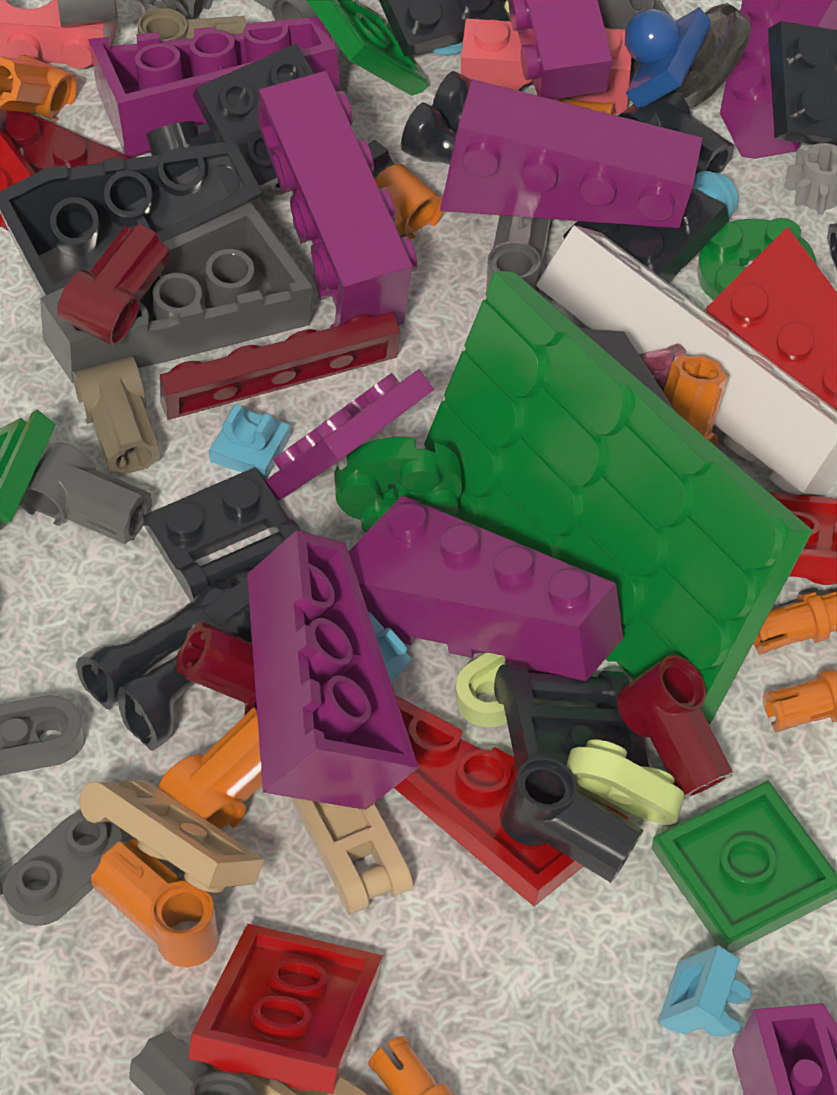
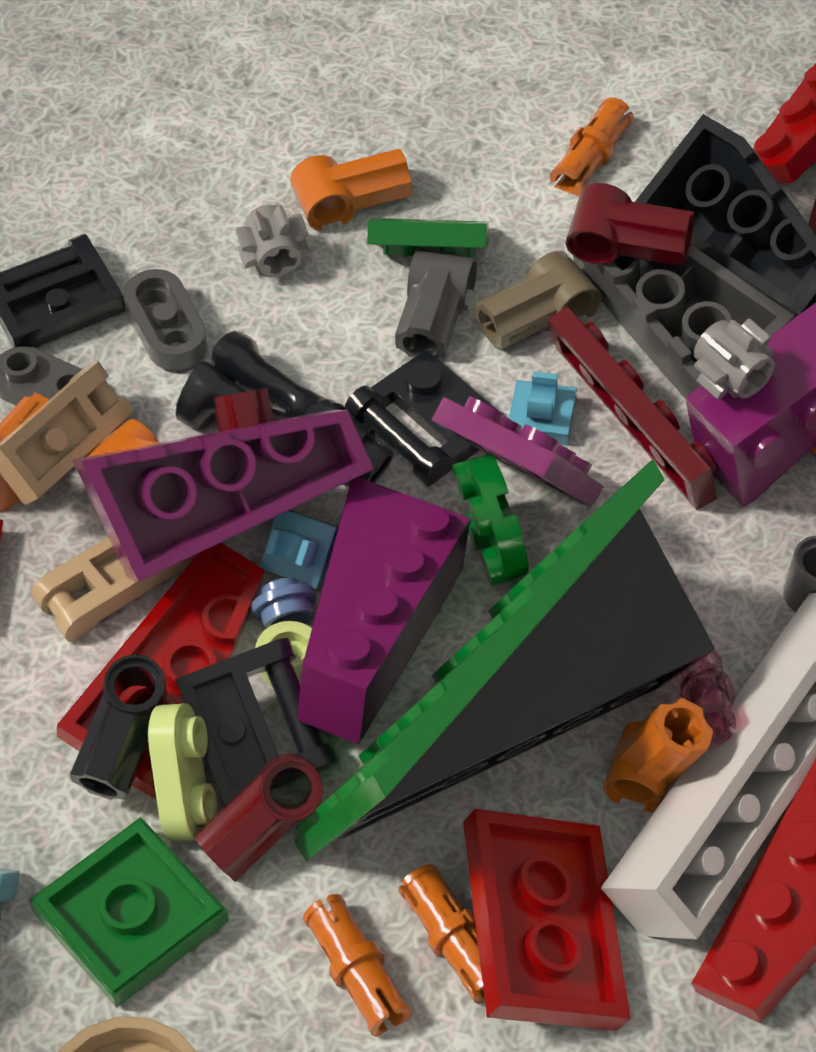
camera: 80 degrees right, 0 degrees up
none -> medium blue plate [251,578,316,629]
none -> light grey gear [694,318,775,400]

